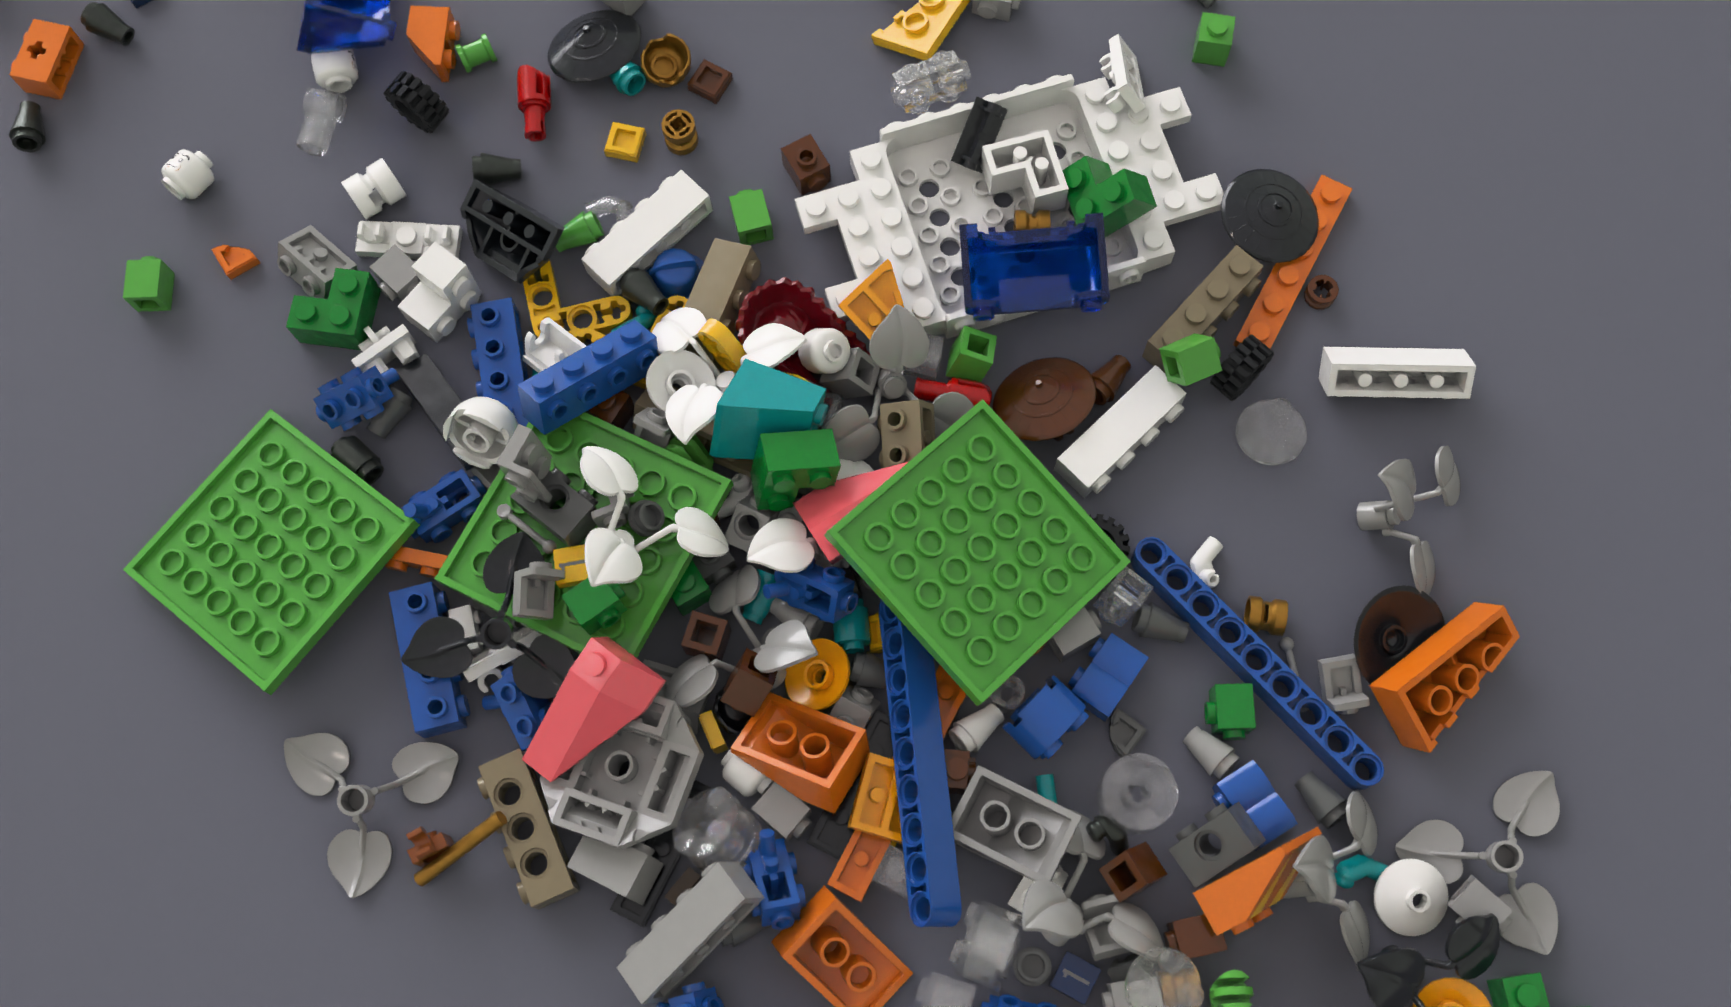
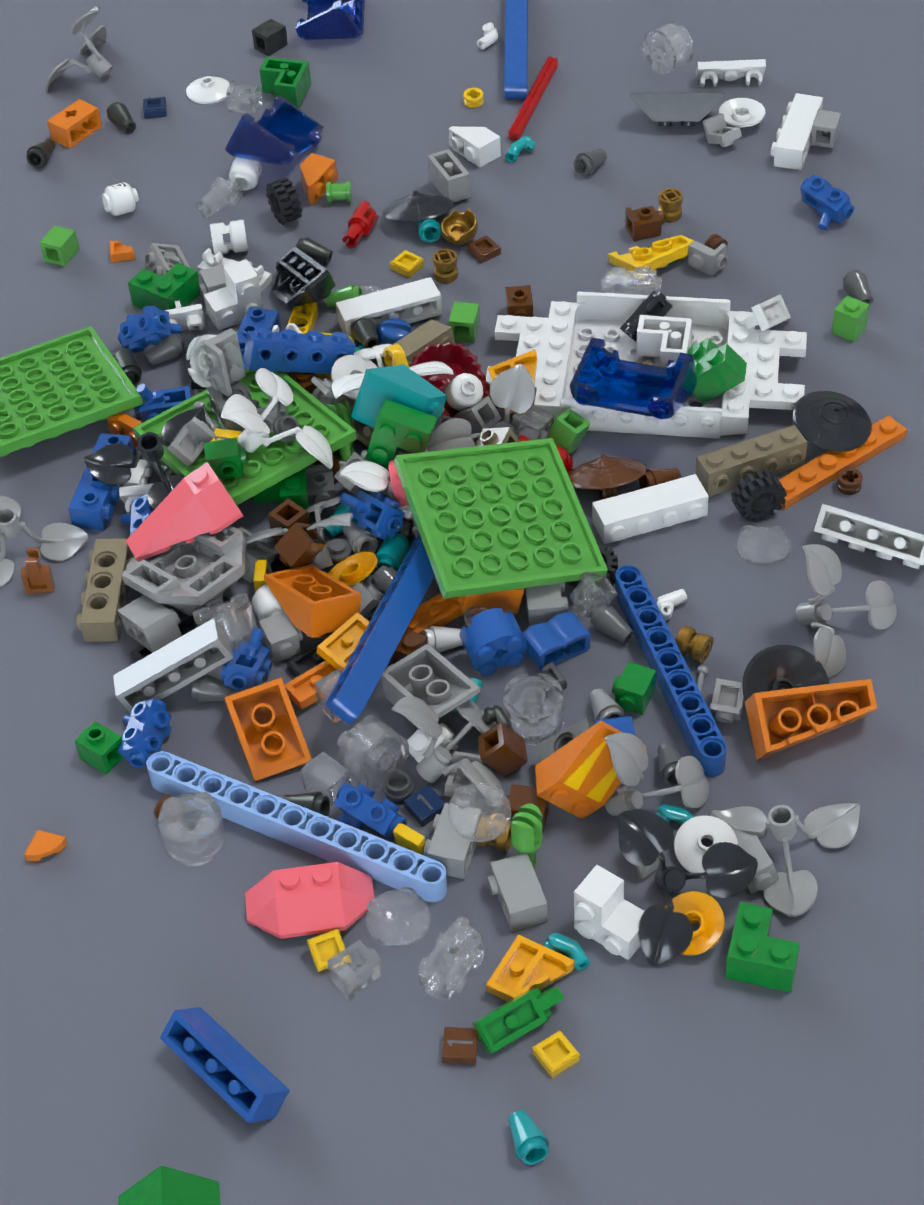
camera: 25 degrees right, 25 degrees down
pearl gold bar [414,811,507,887] -> none
bright green brick [1159,333,1222,386] -> none

